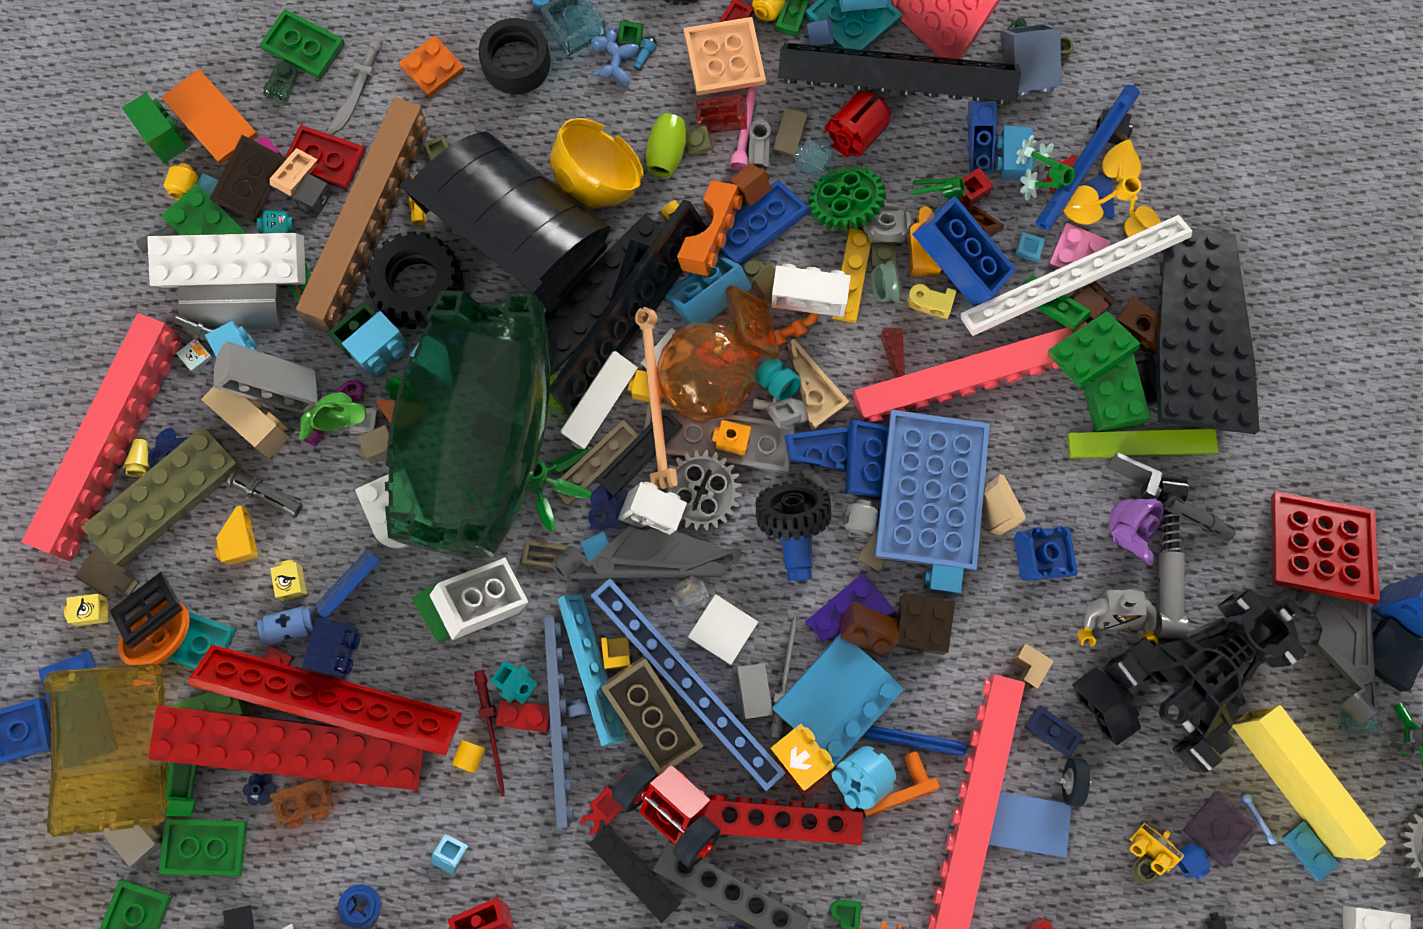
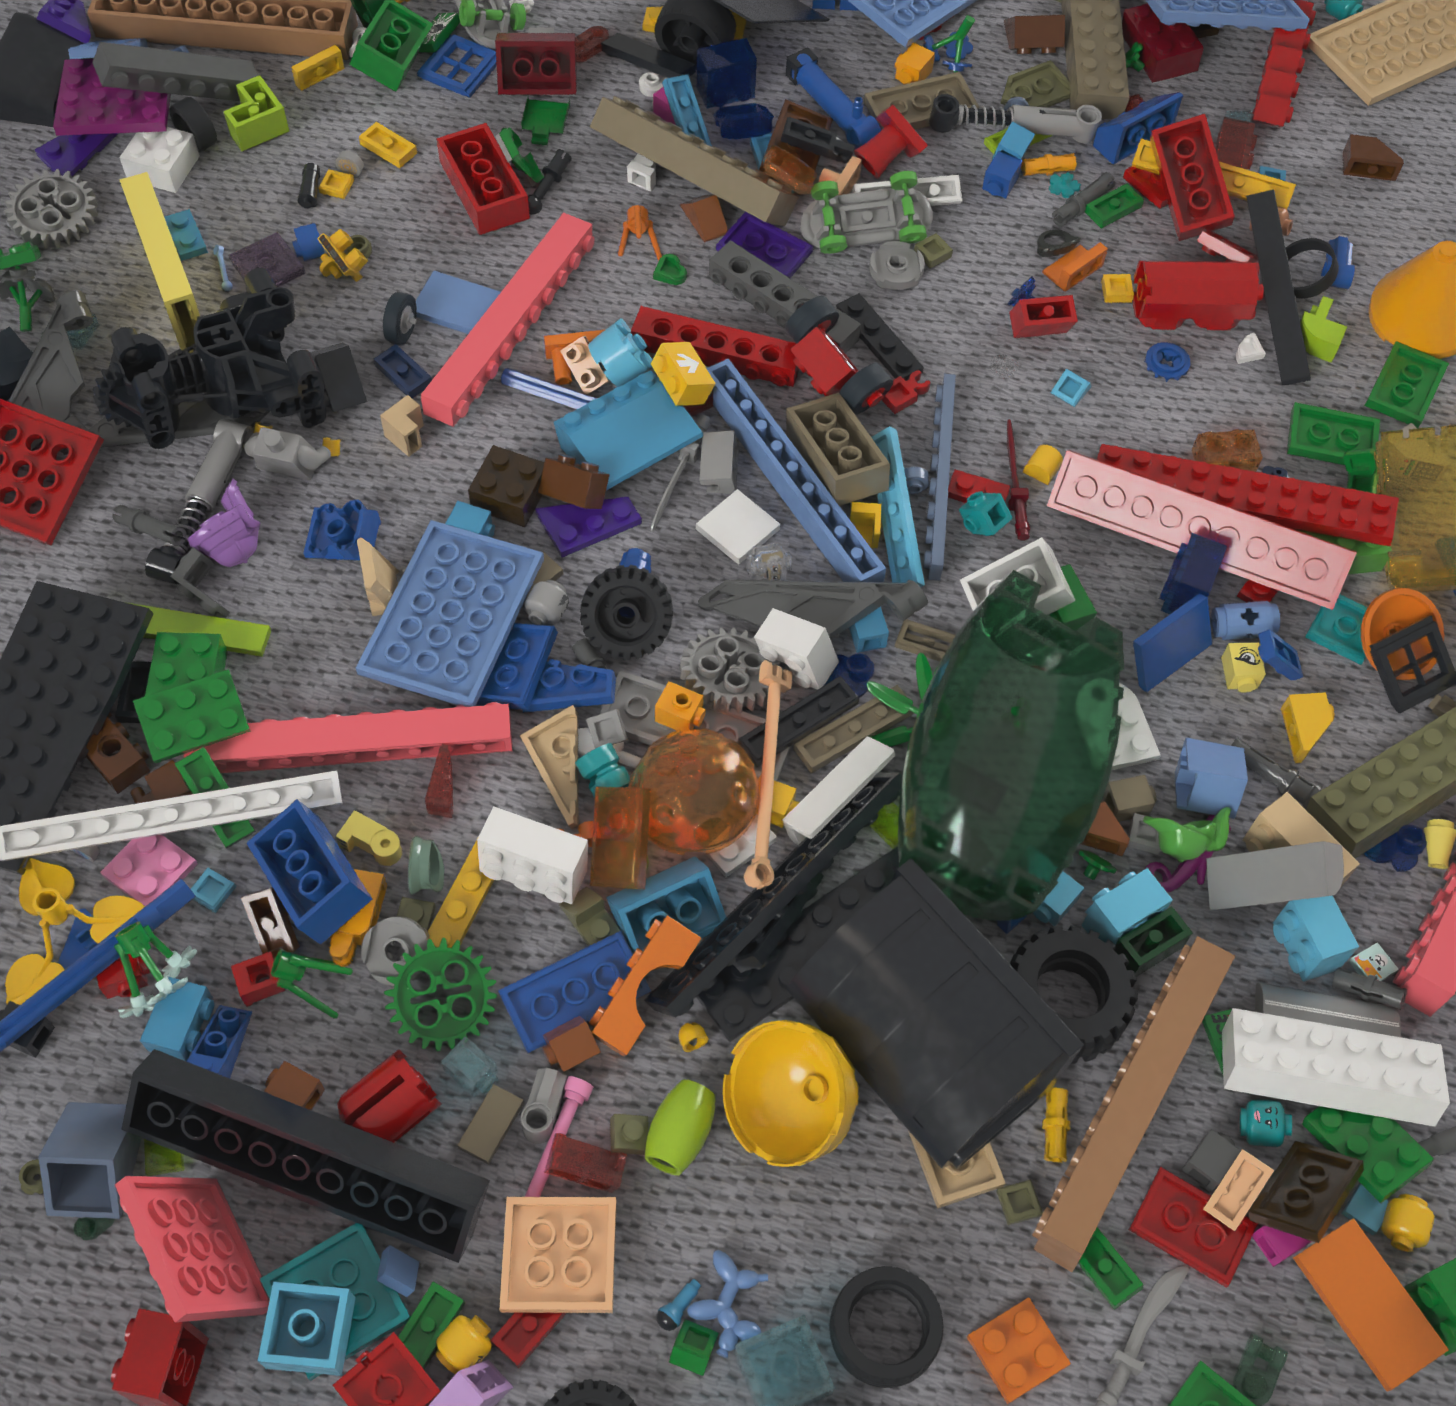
camera: 170 degrees left, 15 degrees down
none -> dark orange brick [264,1061,325,1111]
none -> light nougat hips [560,336,610,395]
none -> green plate [1078,1227,1144,1310]
none -> medium blue piece [1175,738,1248,819]
none -> blue plate [1258,629,1303,680]

